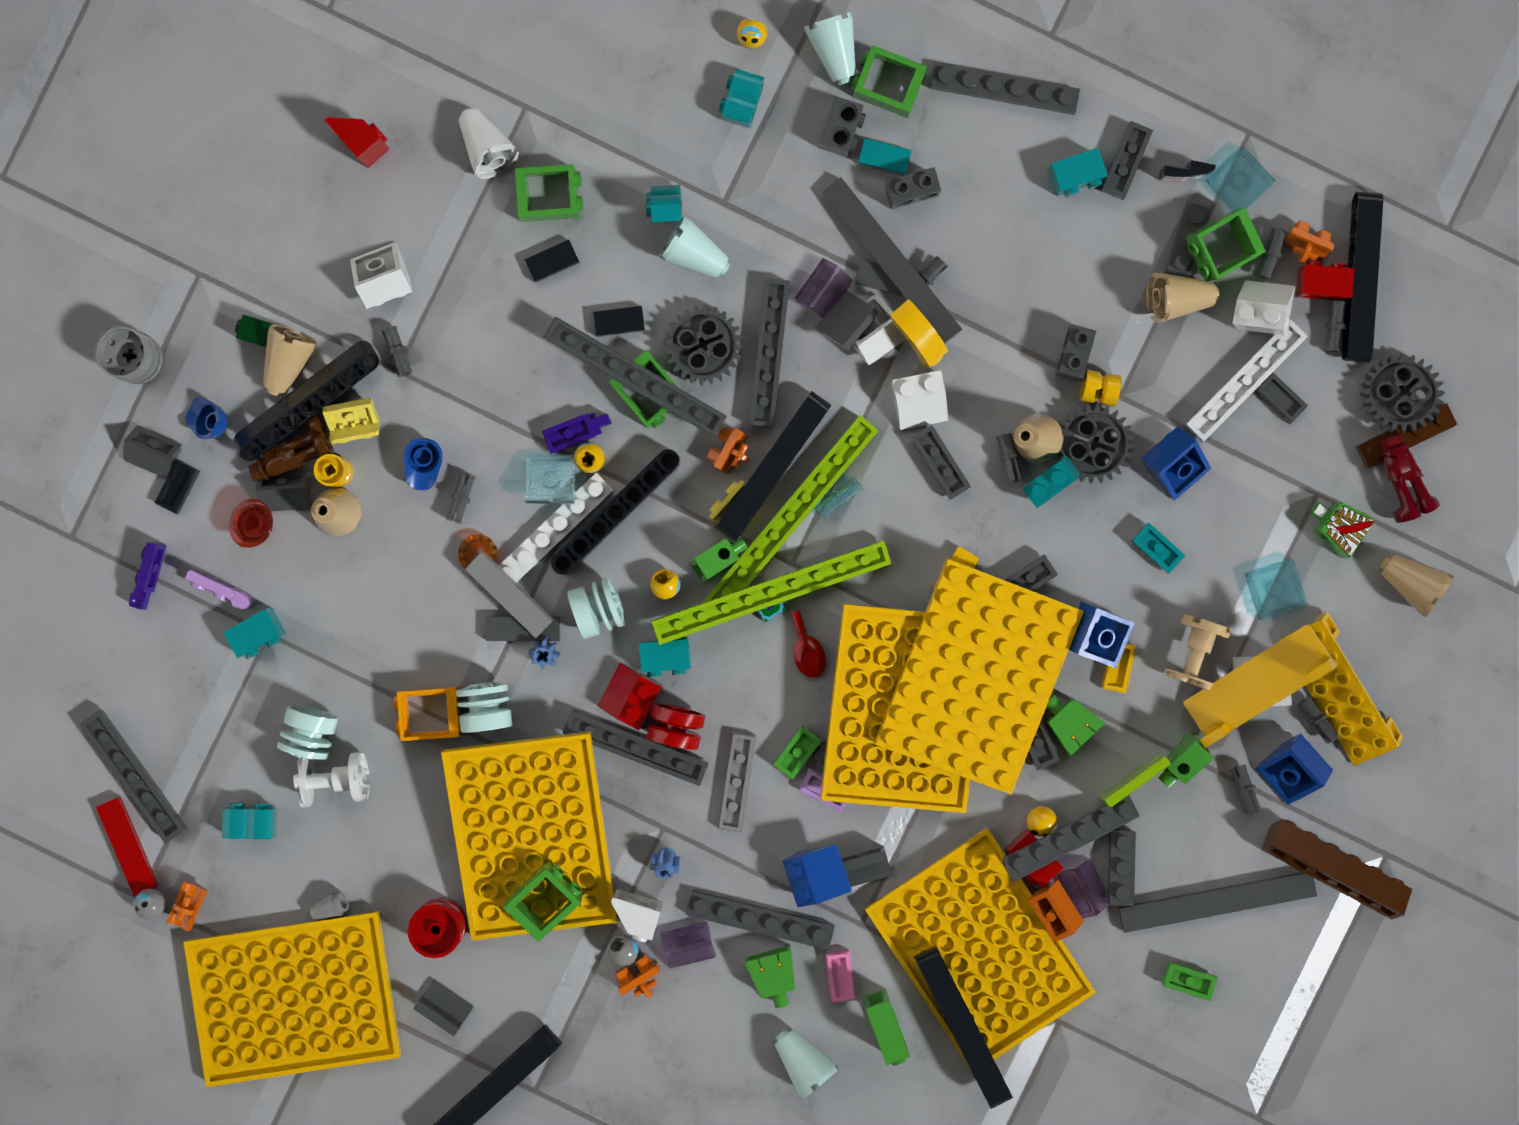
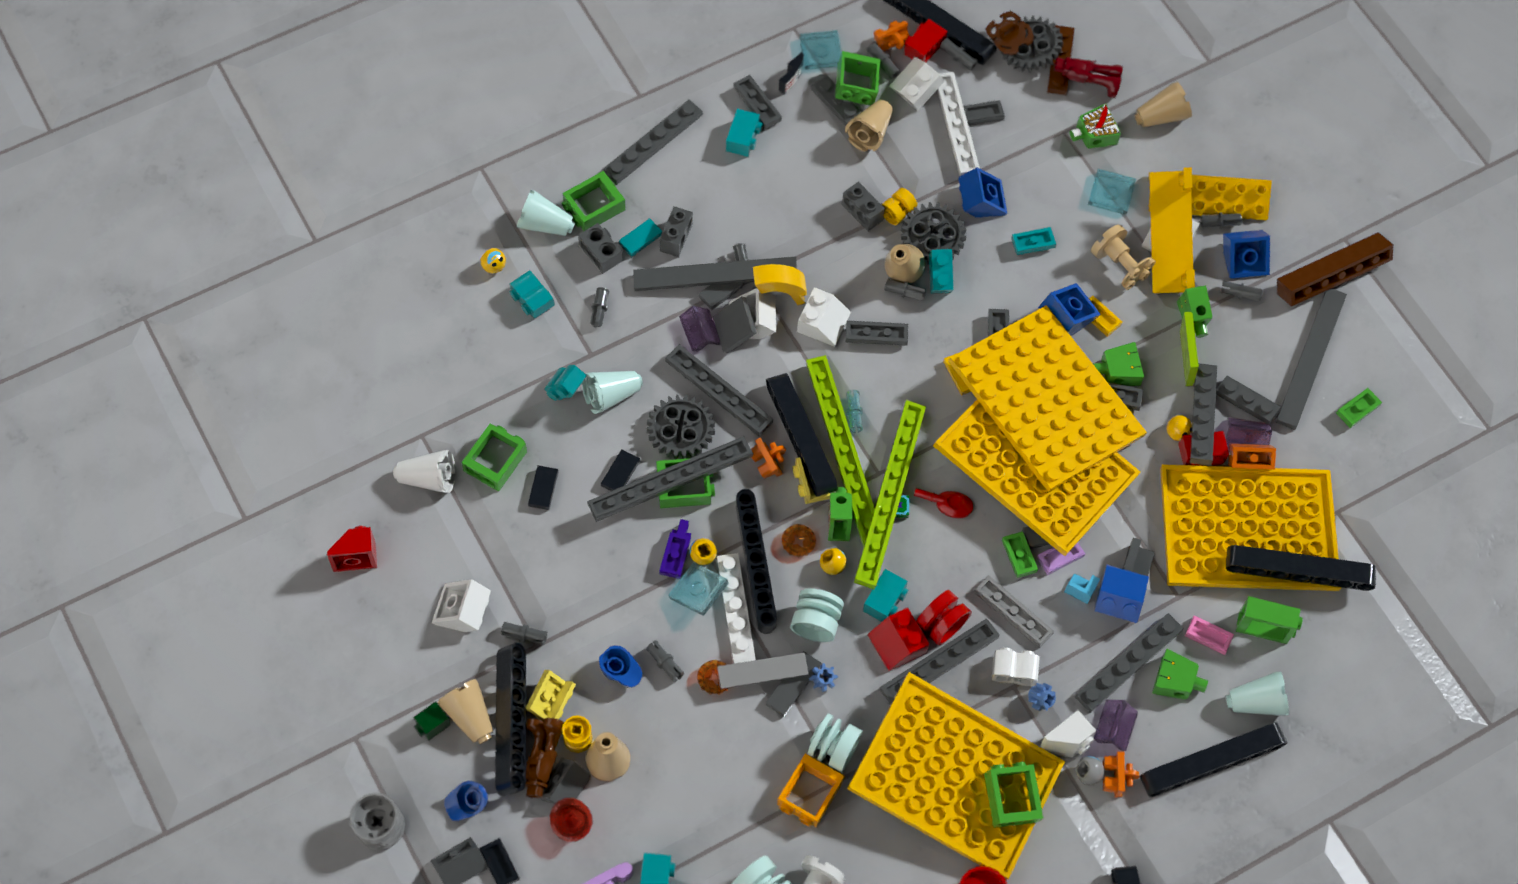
camera: 55 degrees left, 25 degrees down
none -> dark grey axle [590,287,609,328]
none -> clear orange gear [781,524,816,558]
none -> reddish brown shield [985,11,1034,55]
none -> white brick [991,647,1040,686]
none -> medium azure panel [1064,574,1100,604]
none -> black beam [1139,722,1288,798]

